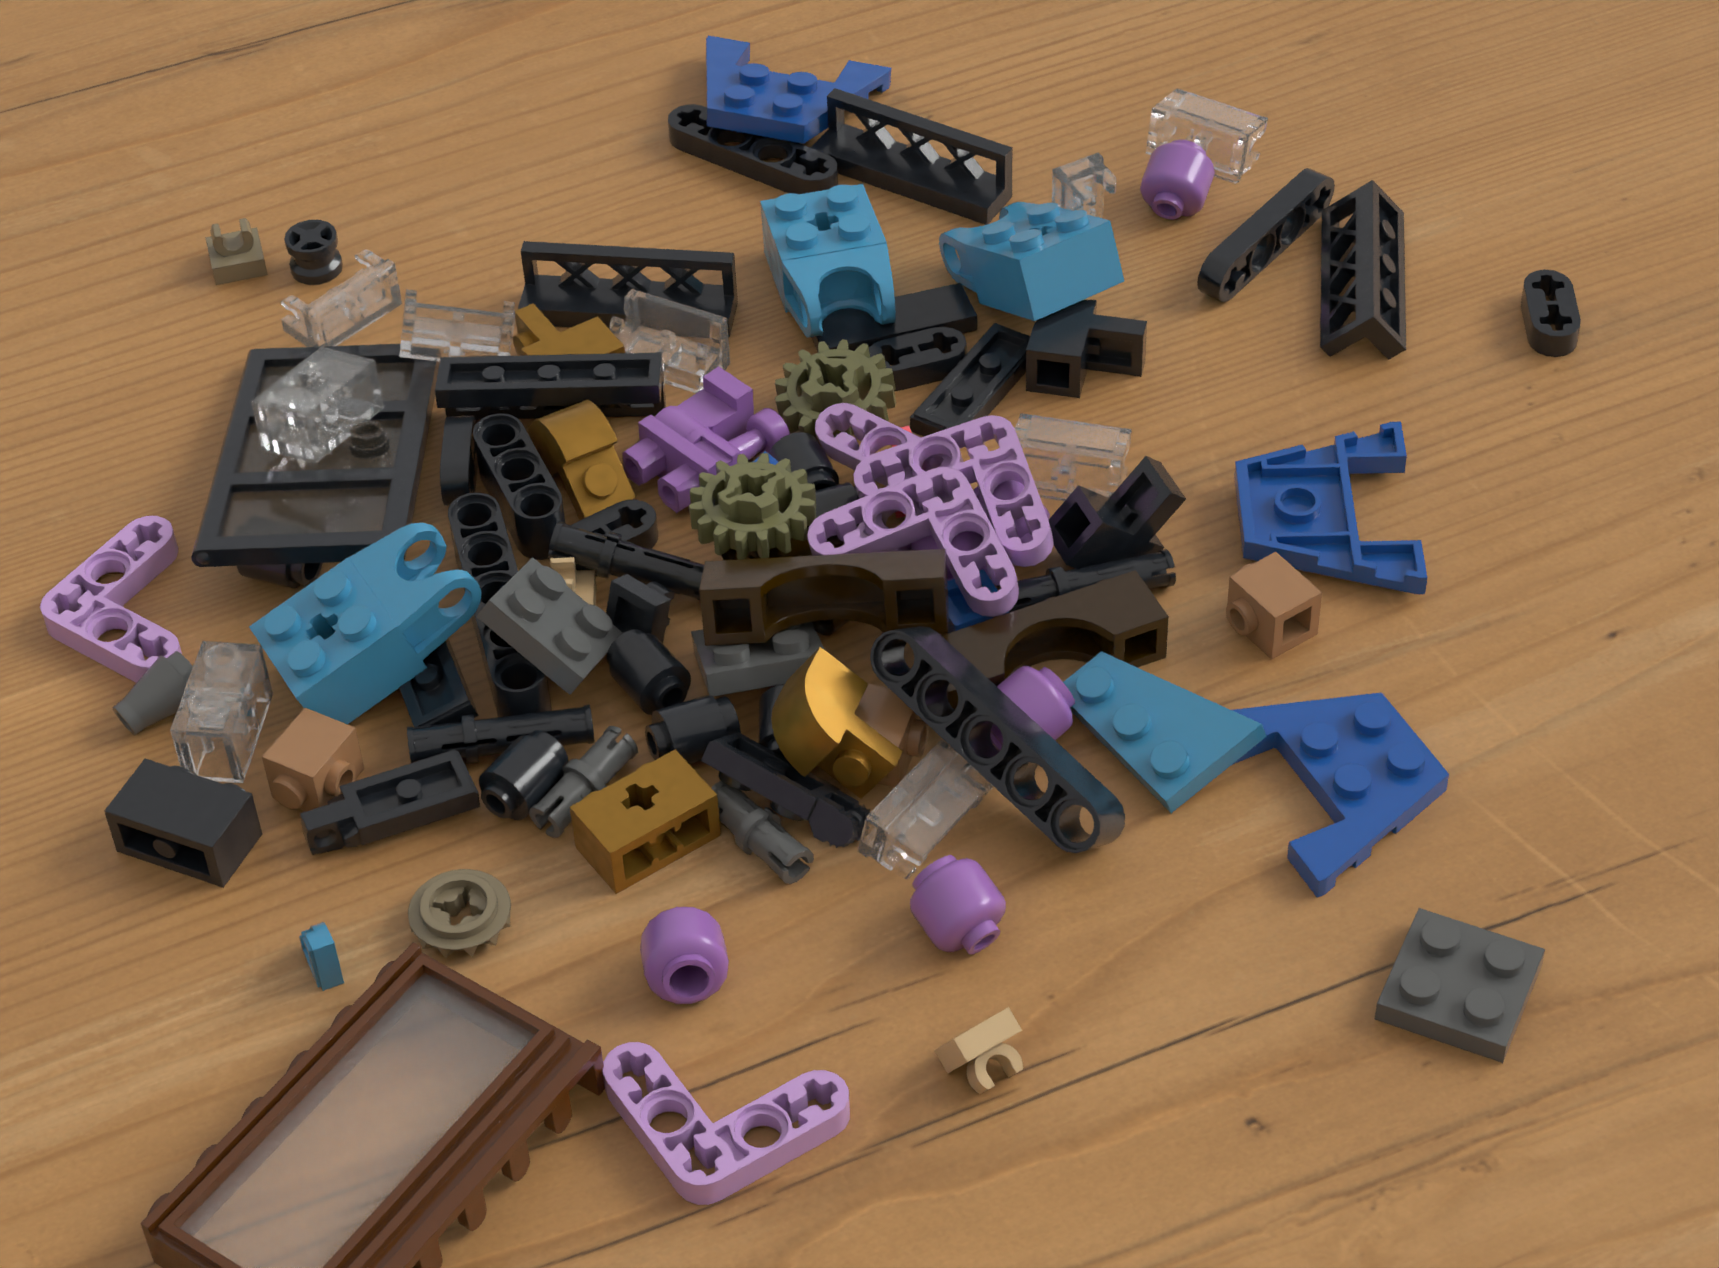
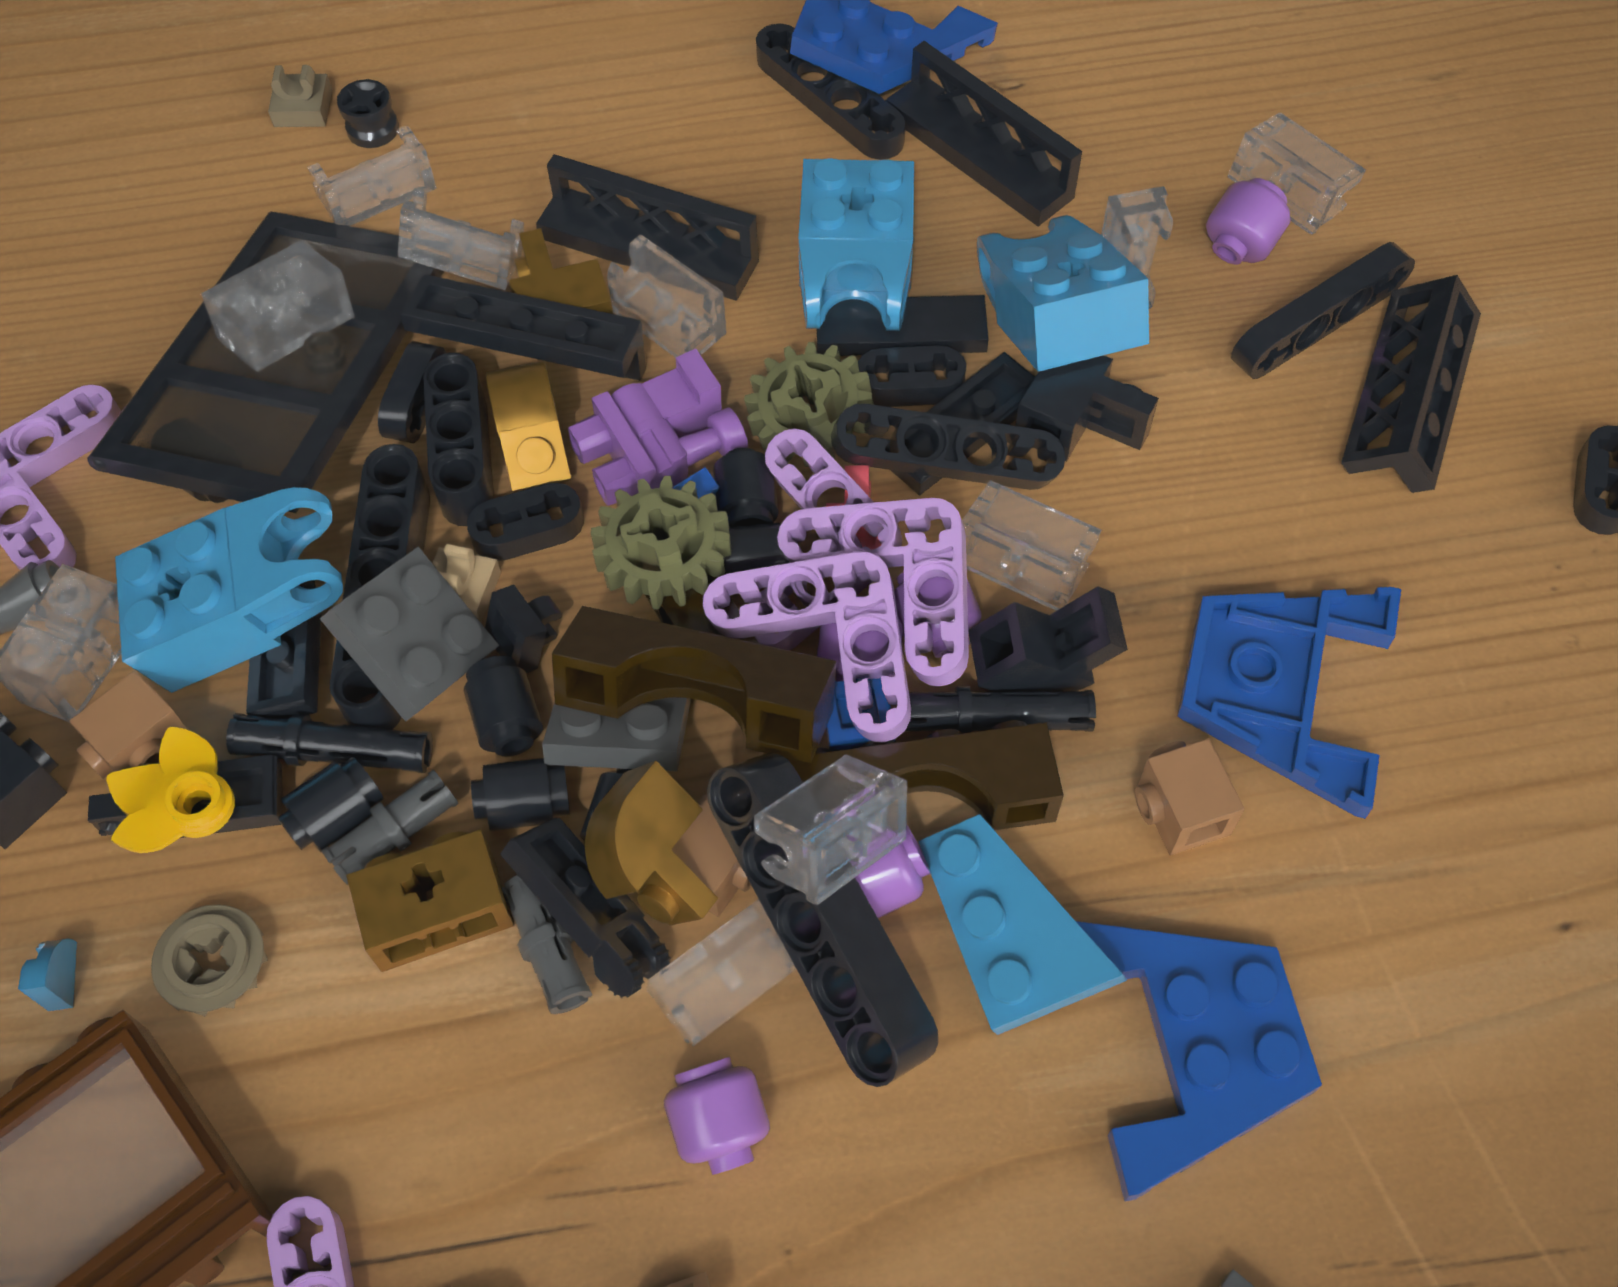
camera: 15 degrees right, 15 degrees up
black pin [548,521,705,600] -> none
medium lavender head [640,907,729,1004] -> none
none -> yellow plate [106,727,235,853]
none -> clear hinge [754,755,907,905]
none -> black beam [831,404,1066,490]

